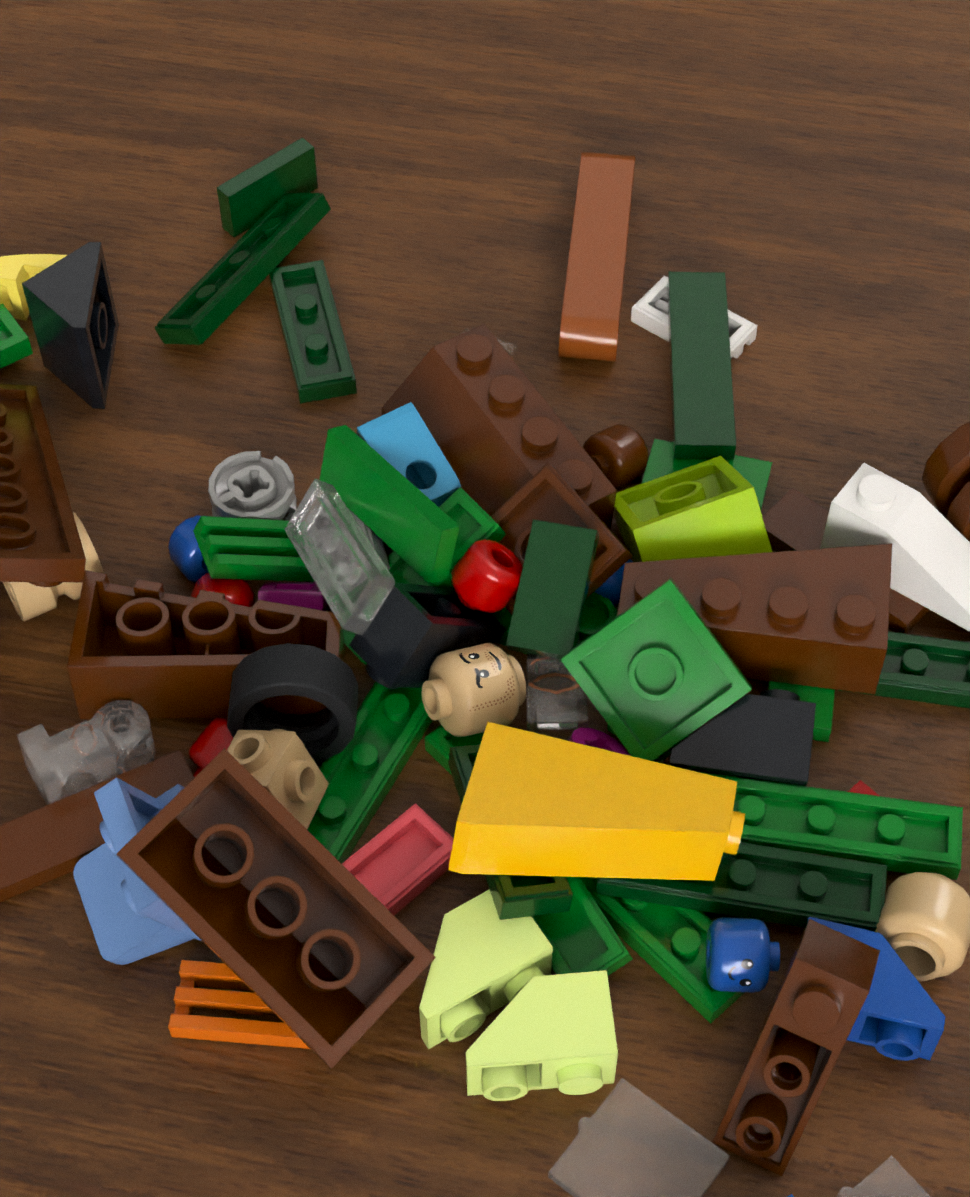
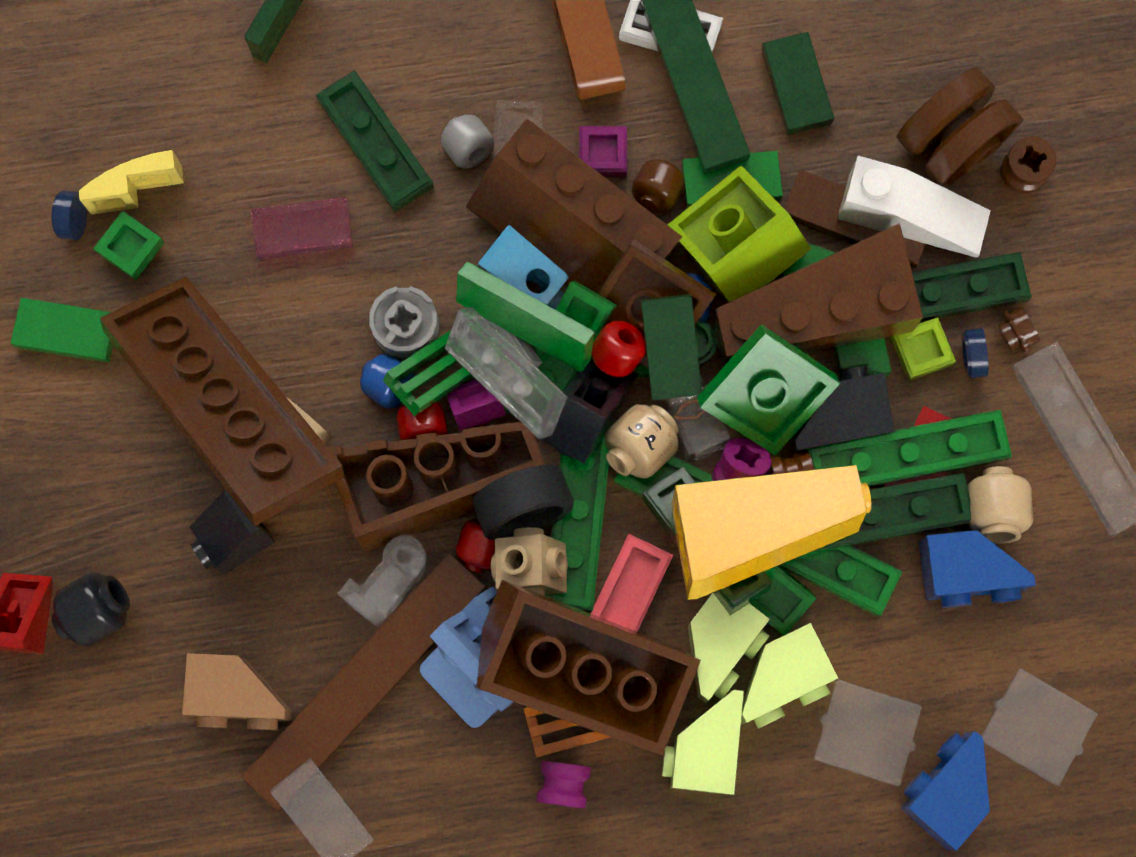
camera: 20 degrees left, 25 degrees up
black slope [22,242,119,409] -> none
dark green tile [155,193,331,345] -> none
blue piece [706,918,780,993] -> none
reddish brown slope [712,919,880,1176] -> none
none -> clear pink tile [251,197,354,260]
none -> light grey piece [440,115,495,169]
none -> magenta wheel [536,761,591,809]
none -> magenta tile [579,126,627,177]
none -> yellowish green slope [662,690,744,795]
none -> dark green tile [761,32,834,135]
none -> lime tile [890,317,956,381]
none -> dark blue tile [962,328,989,378]

